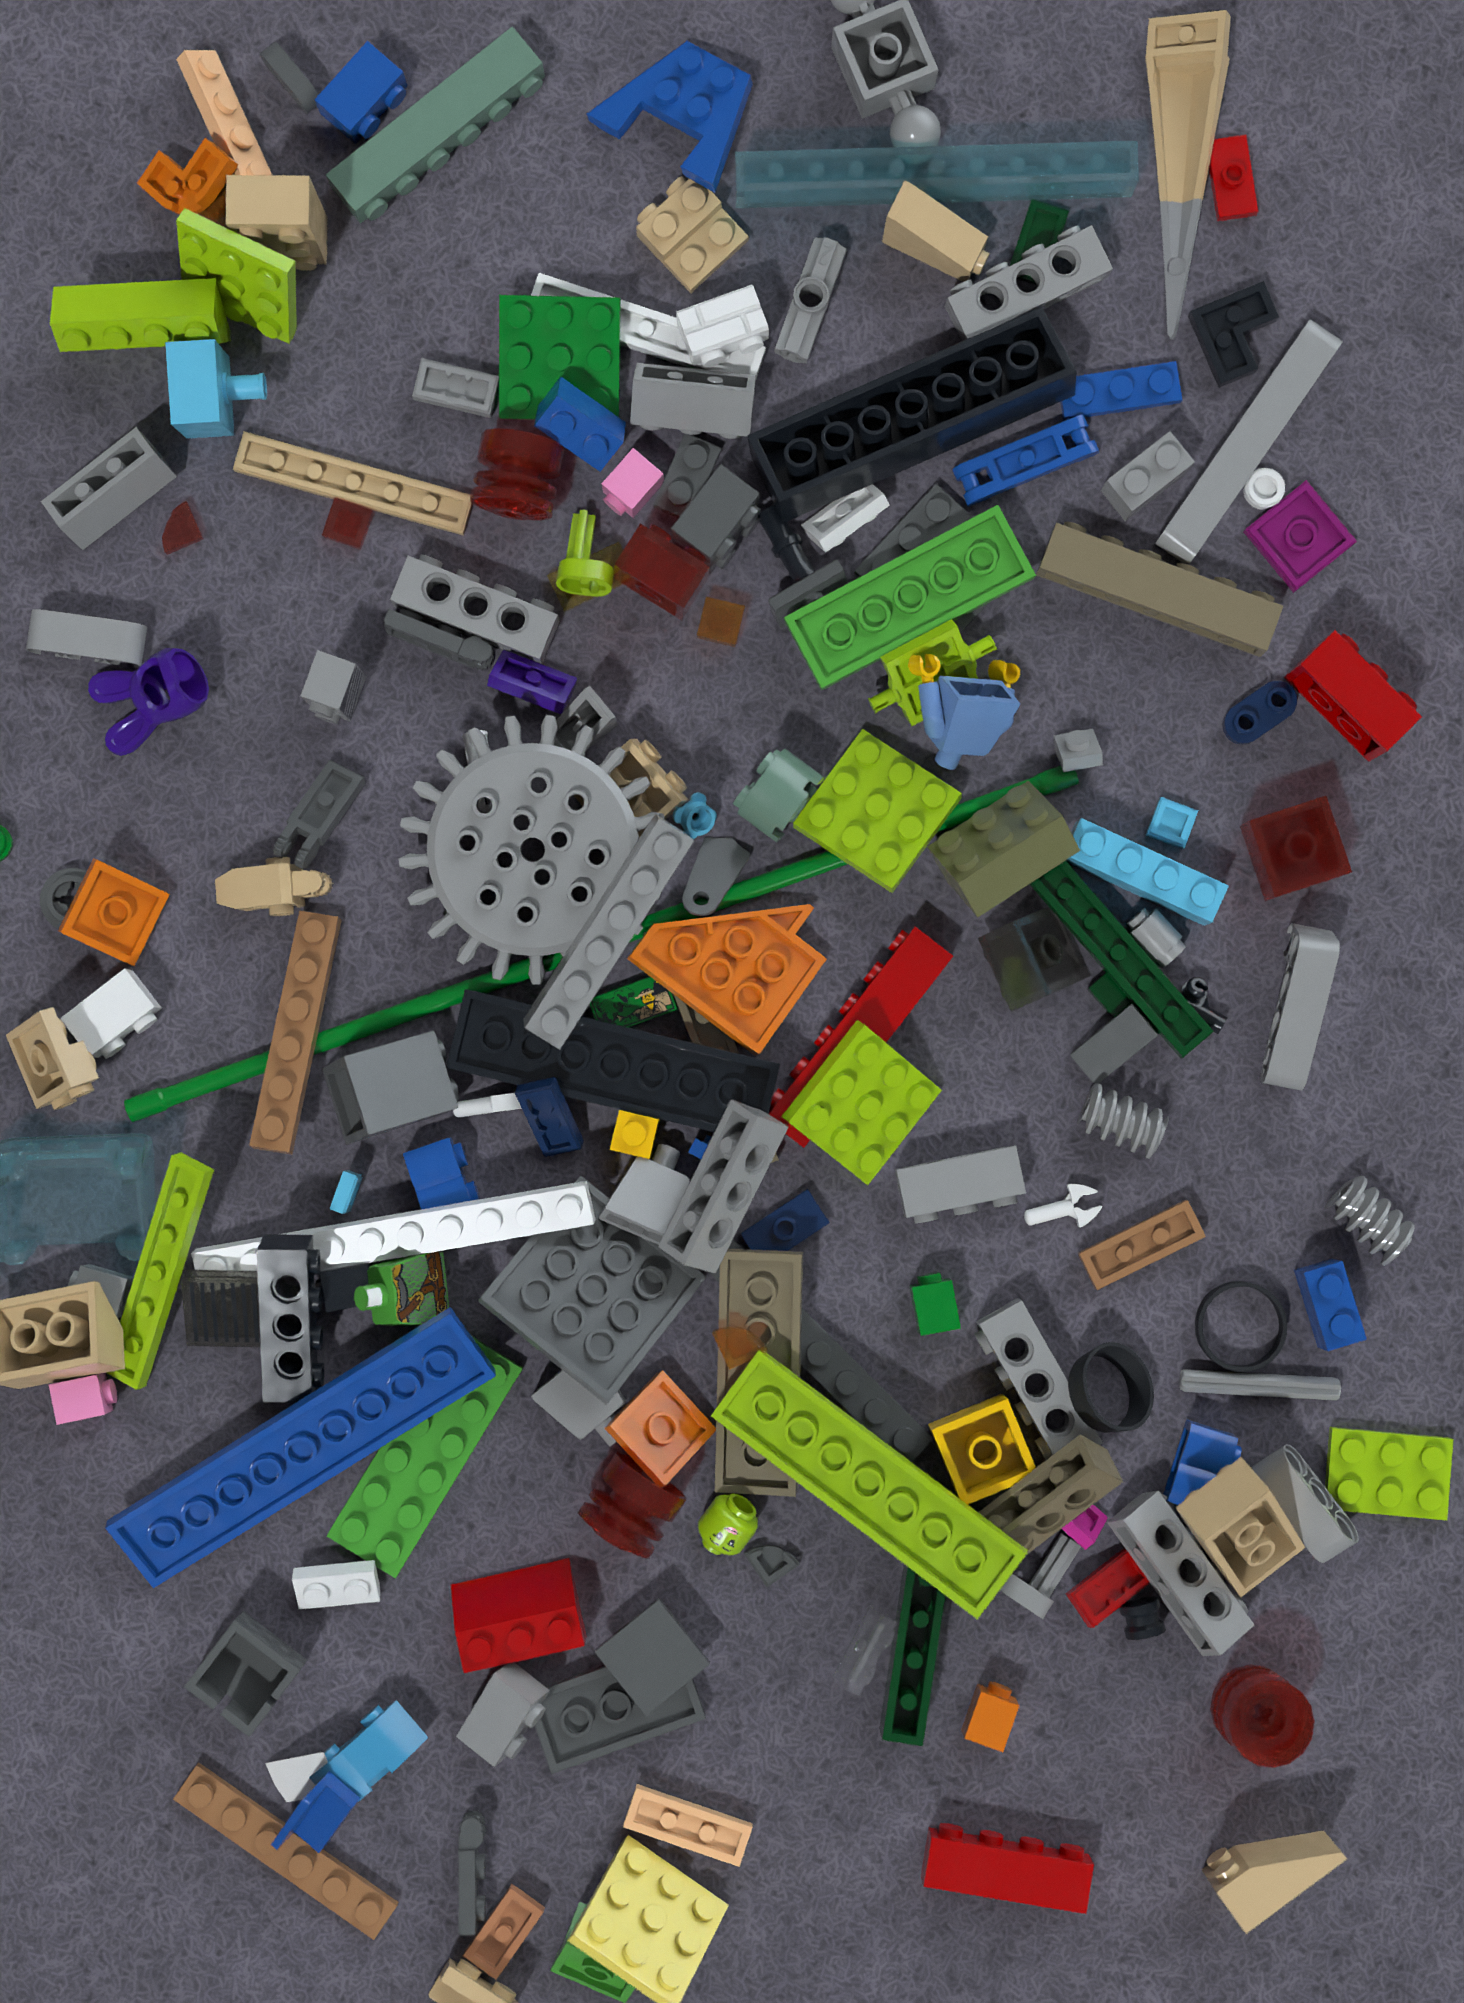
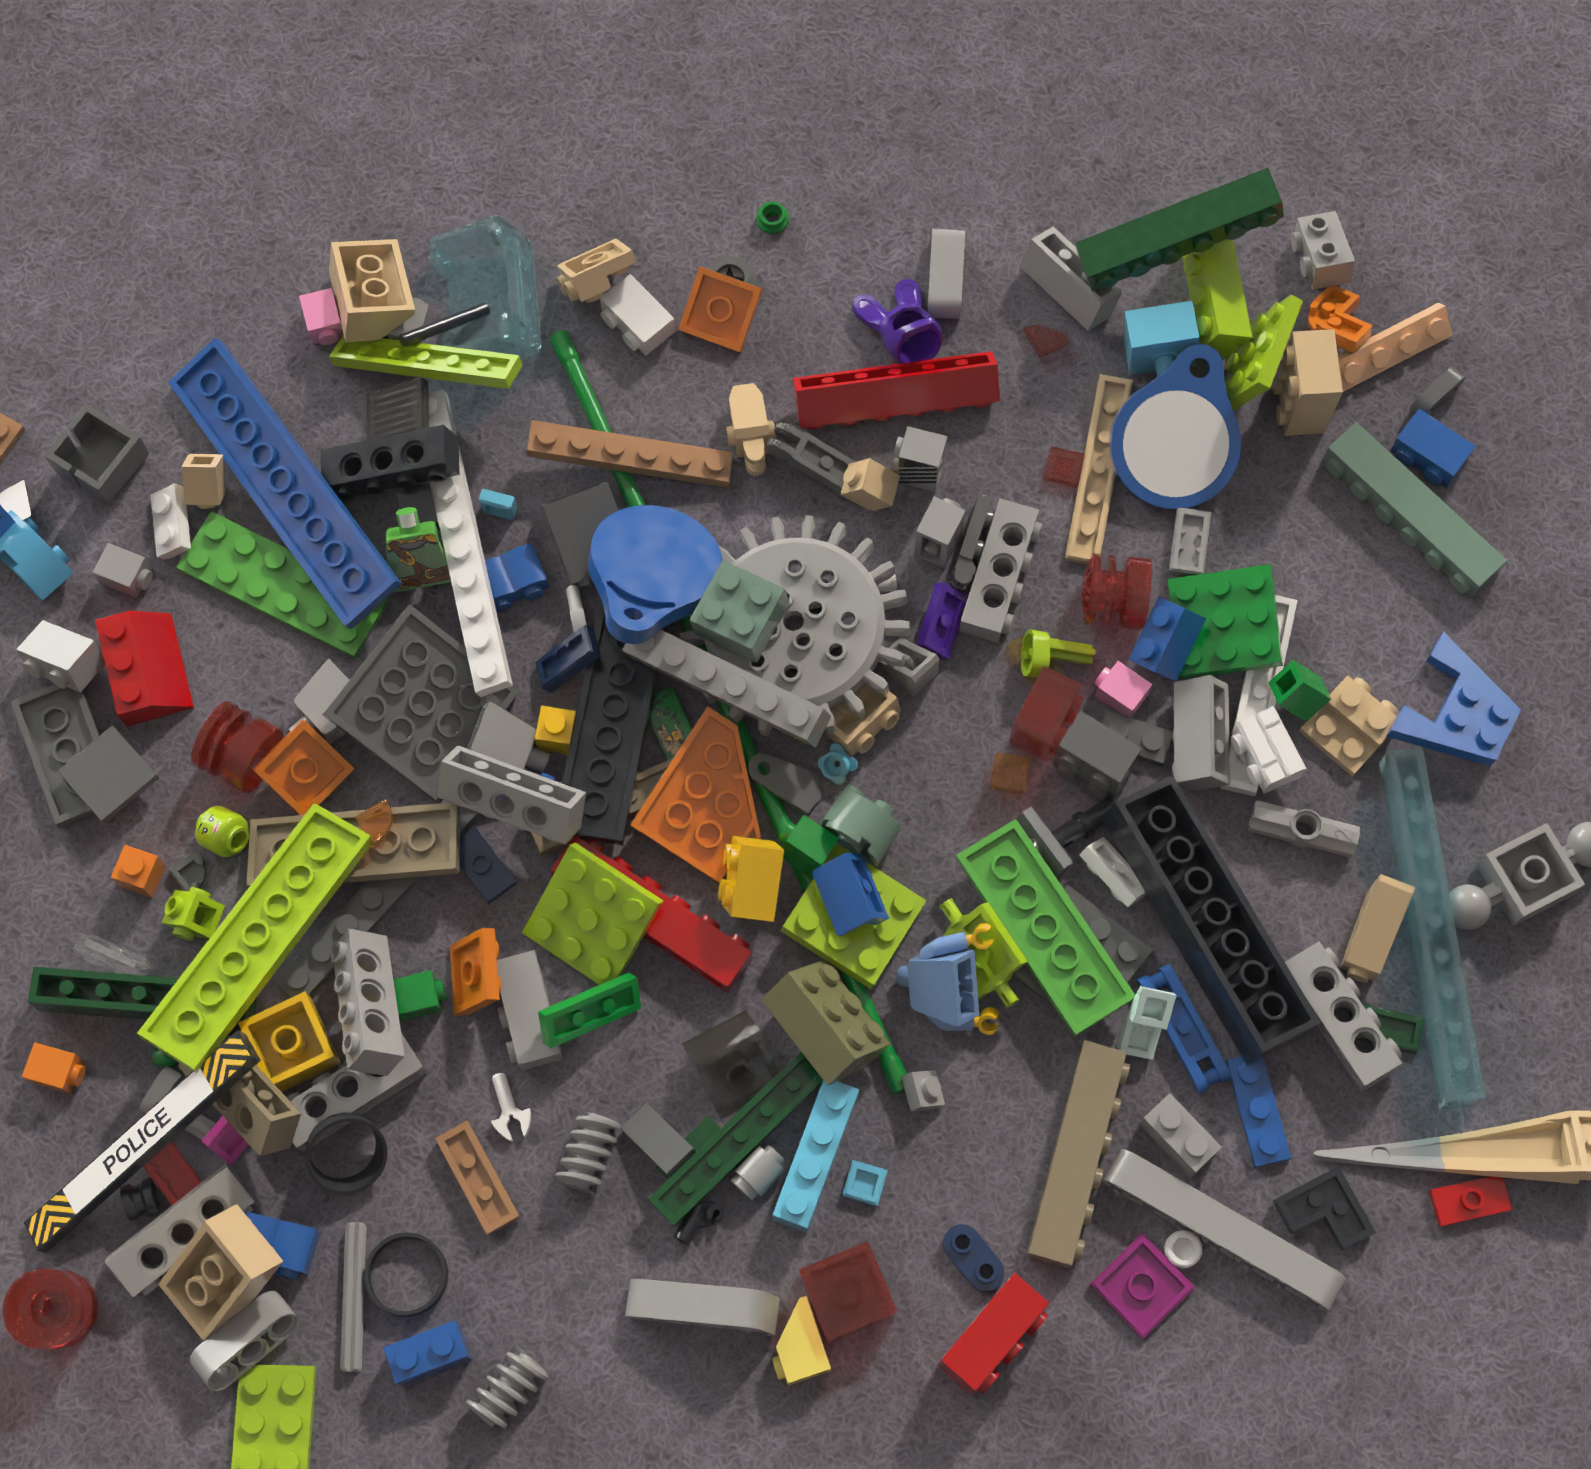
camera: 90 degrees right, 15 degrees down
none -> tile [24,1030,261,1253]
none -> light grey brick [92,543,153,598]
none -> orange brick [111,845,166,898]
none -> lime brick [161,887,225,942]
none -> tan brick [181,454,226,509]
none -> light grey brick [330,928,404,1076]
none -> black bar [399,302,490,347]
none -> orange plate [450,928,502,1016]
none -> green plate [538,973,641,1048]
none -> piece [588,505,722,644]
none -> sand green brick [689,560,789,663]
none -> yellow brick [718,836,784,922]
none -> light yellow slope [771,1296,831,1386]
none -> green brick [778,815,839,878]
none -> red brick [793,351,1000,430]
none -> blue panel [812,853,890,936]
none -> tan brick [840,458,900,511]
none -> light grey brick [914,496,966,569]
none -> dark green brick [1075,168,1284,291]
none -> piece [1109,344,1241,509]
none -> light aqua slope [1115,986,1176,1060]
none -> green brick [1268,660,1331,722]
none -> light grey brick [1290,211,1355,290]

